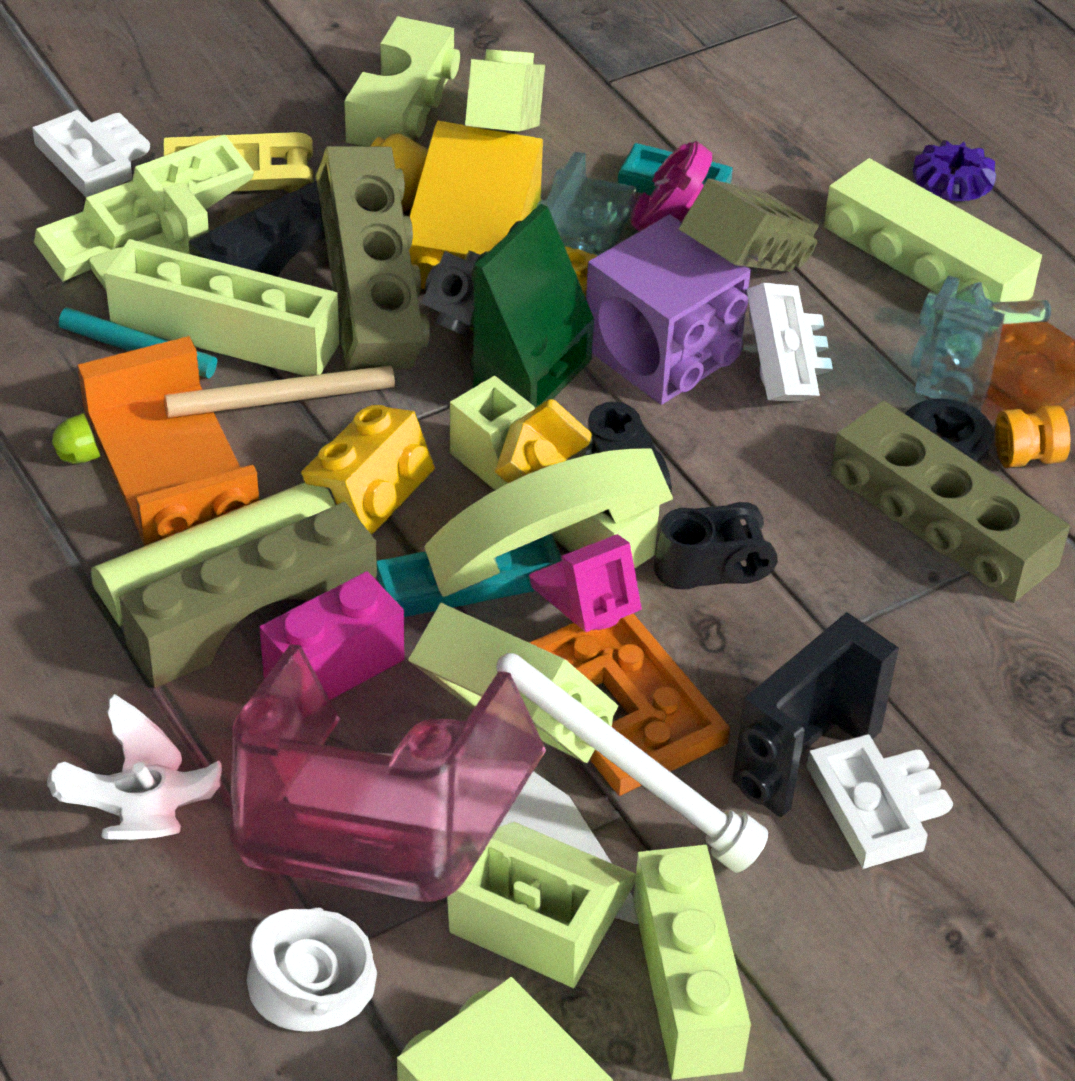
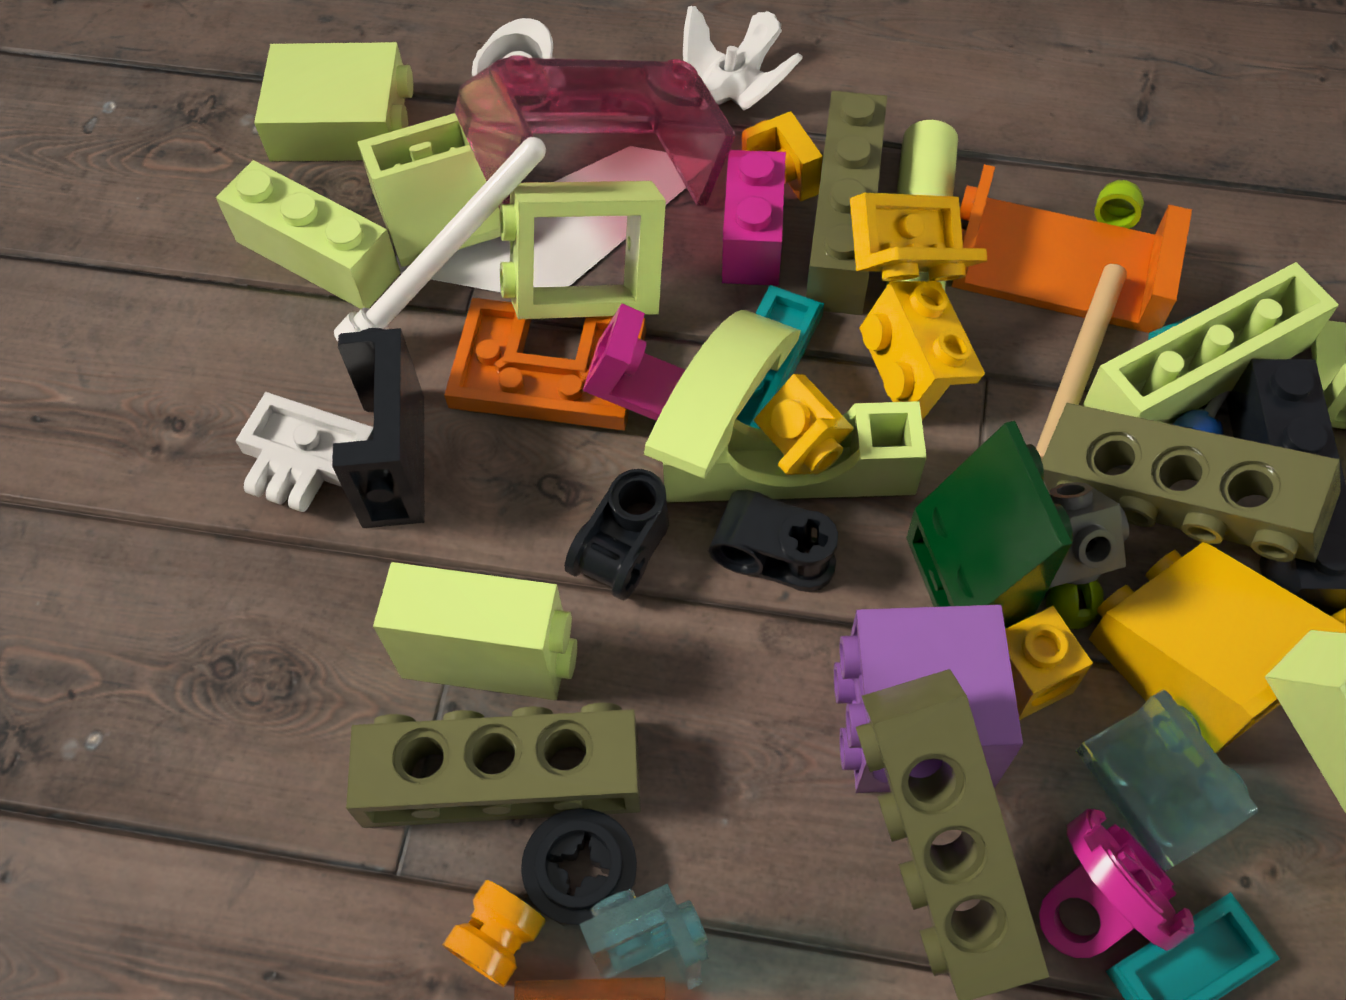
camera: 135 degrees right, 15 degrees up
white hinge [746,283,833,401] -> none
none -> yellowish green brick [373,562,577,700]
none -> yellow bracket [742,111,823,202]
none -> yellow bracket [850,192,987,281]

